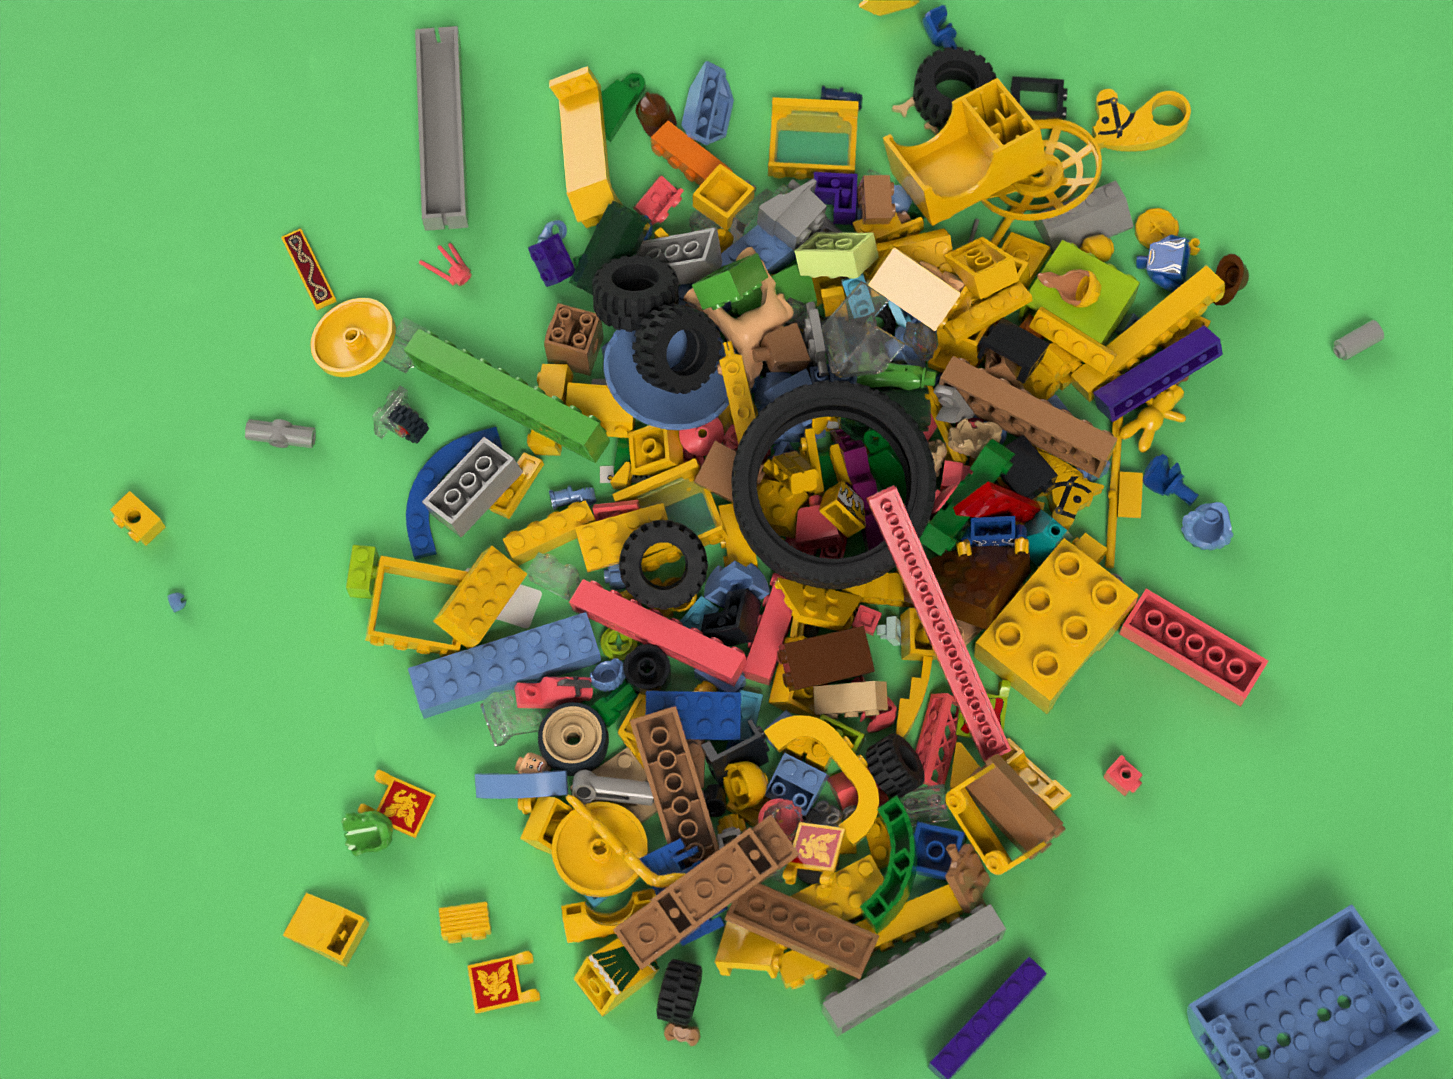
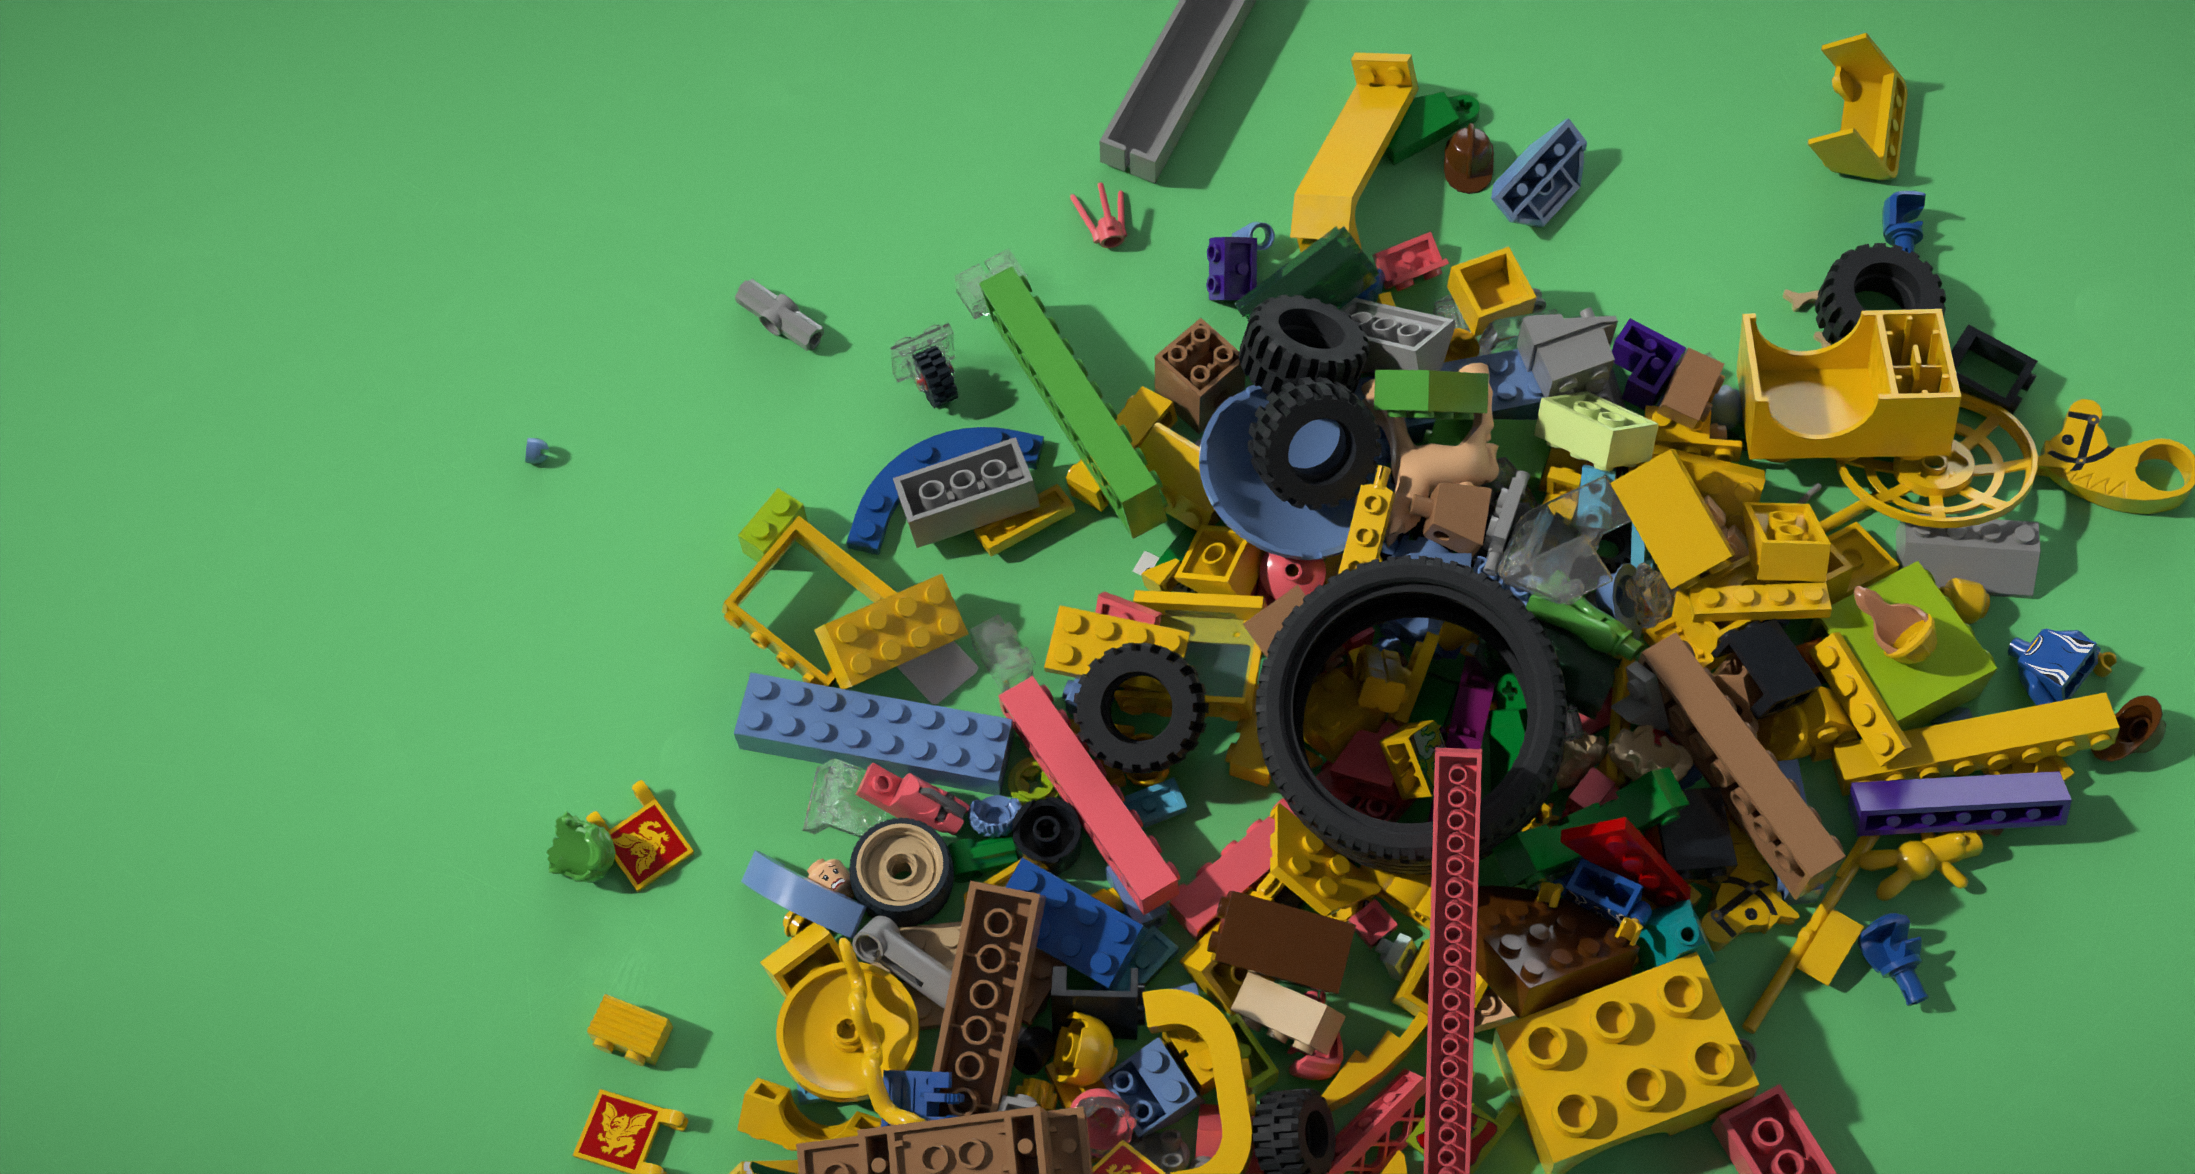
camera: 30 degrees right, 5 degrees down
yellow brick [110,491,166,546] -> none
tile [281,228,337,310] -> none
yellow slope [283,893,370,967] -> none
yellow dish [311,298,396,377] -> none
yellow brick [503,500,596,566] -> none
medium blue connector [549,485,597,510] -> none
orange brick [651,120,733,186] -> none
black brick [701,588,761,646] -> none
medium blue brick [704,561,770,608] -> none
panel [768,97,858,180] -> none
dark blue connector [821,85,863,111] -> none
yellow tile [829,444,851,485] -> none
coral dish [929,483,958,521] -> none
yellow brick [1072,533,1107,564] -> none
yellow tile [1135,208,1179,249] -> none
medium blue hair [1181,502,1233,550] -> none

